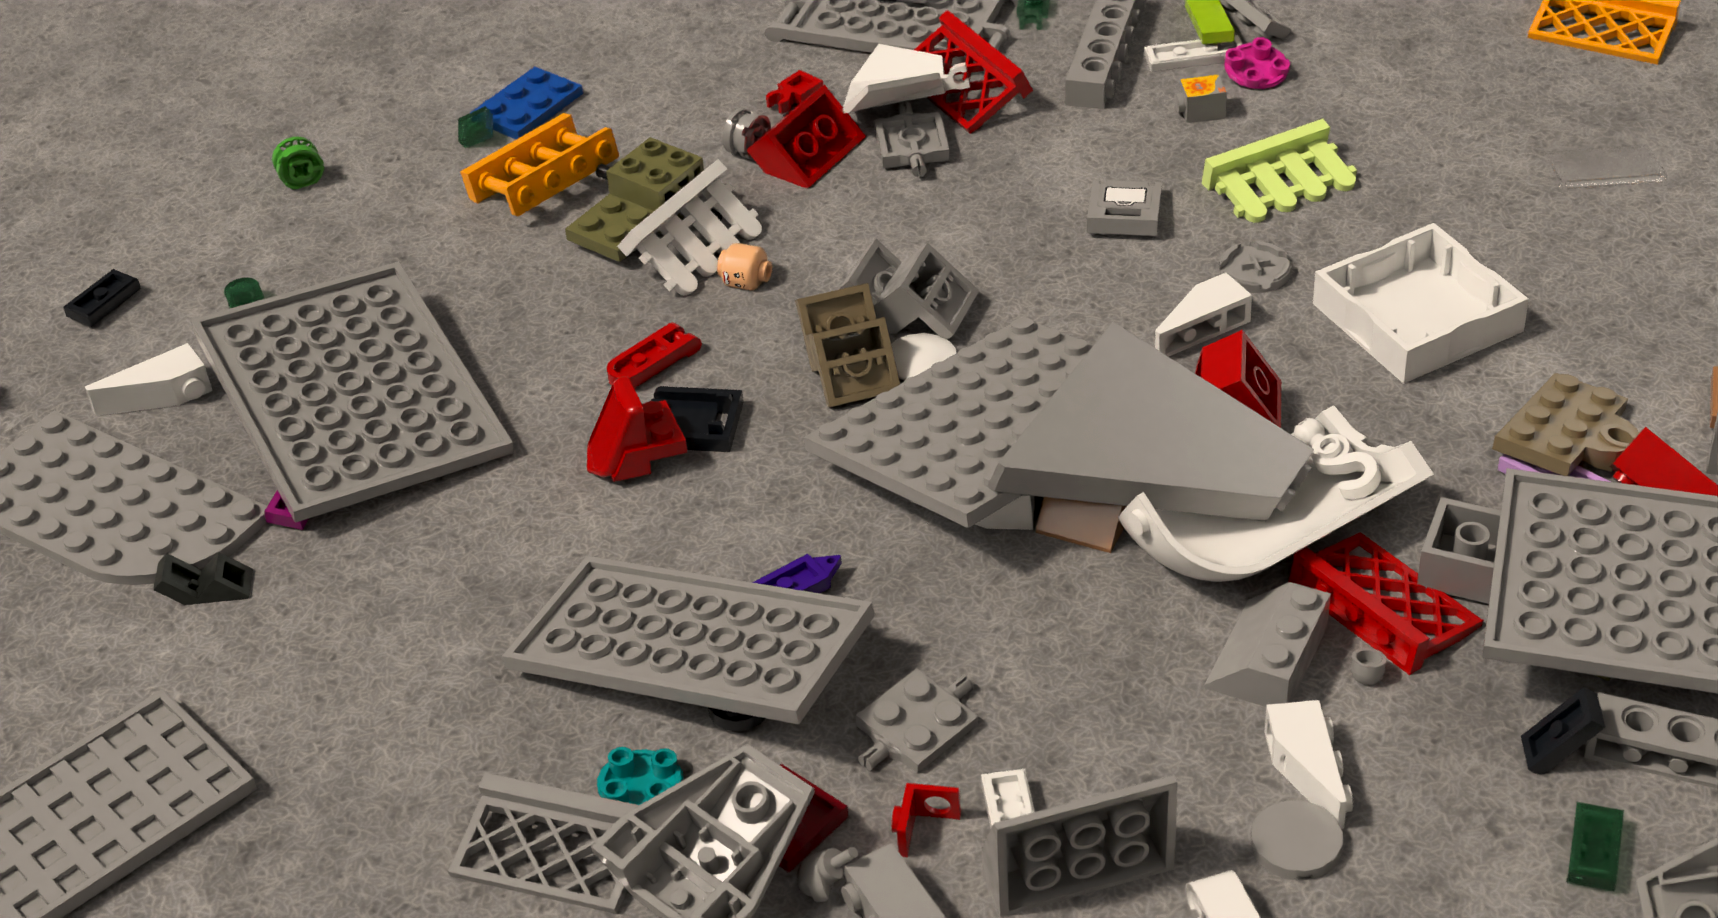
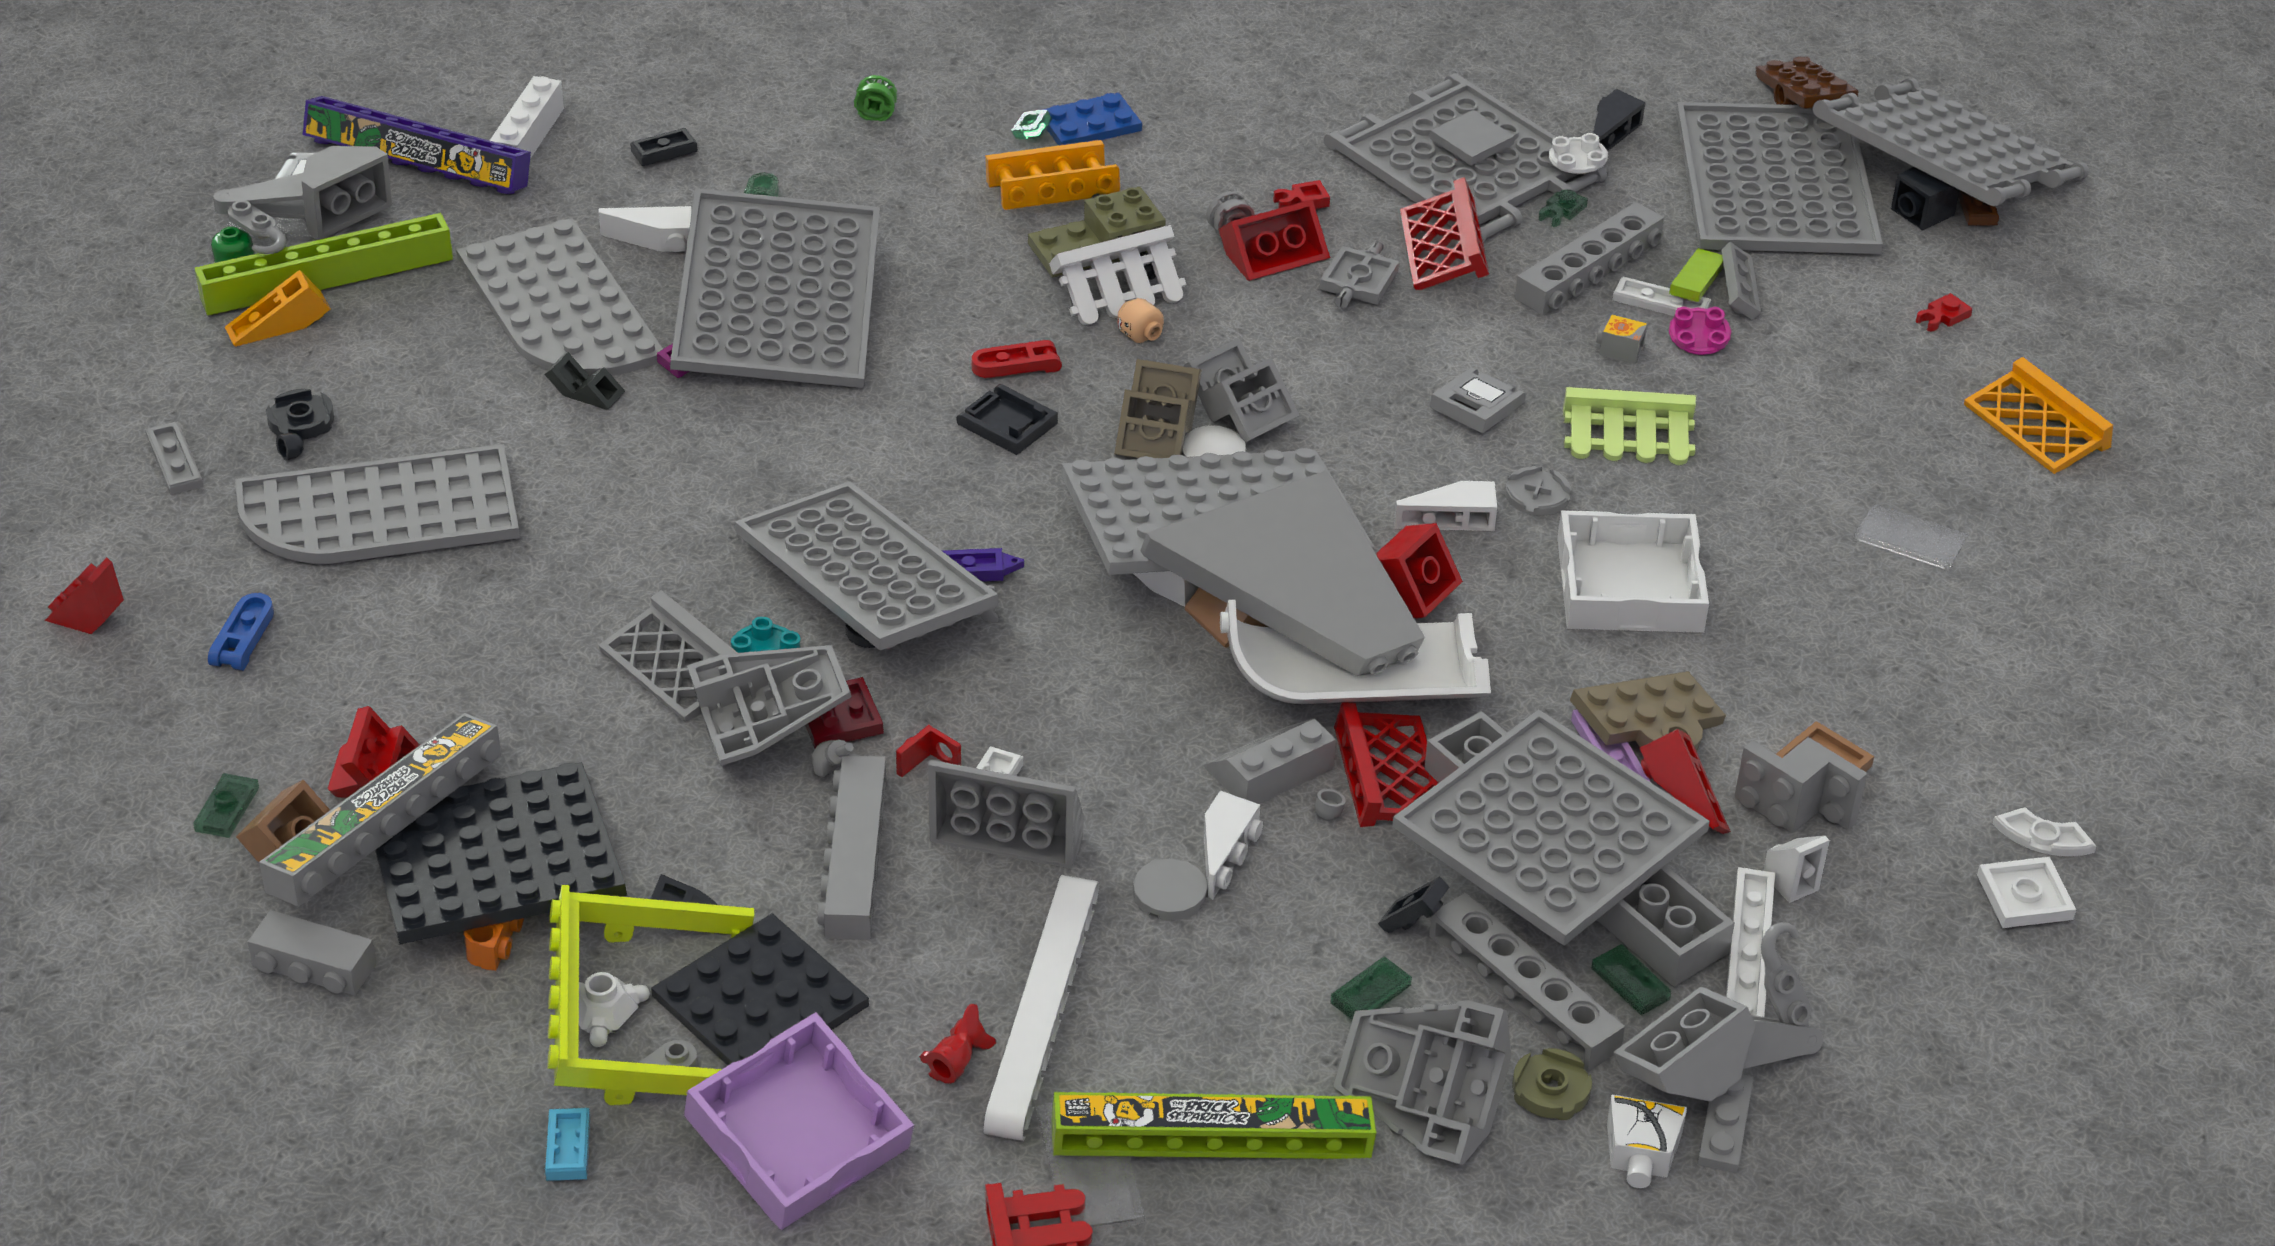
camera: 25 degrees right, 0 degrees up
red piece [587,376,687,482] -> none
white panel [843,44,970,113] -> none
light grey plate [856,668,978,774] -> none
white piece [1294,418,1381,500] -> none

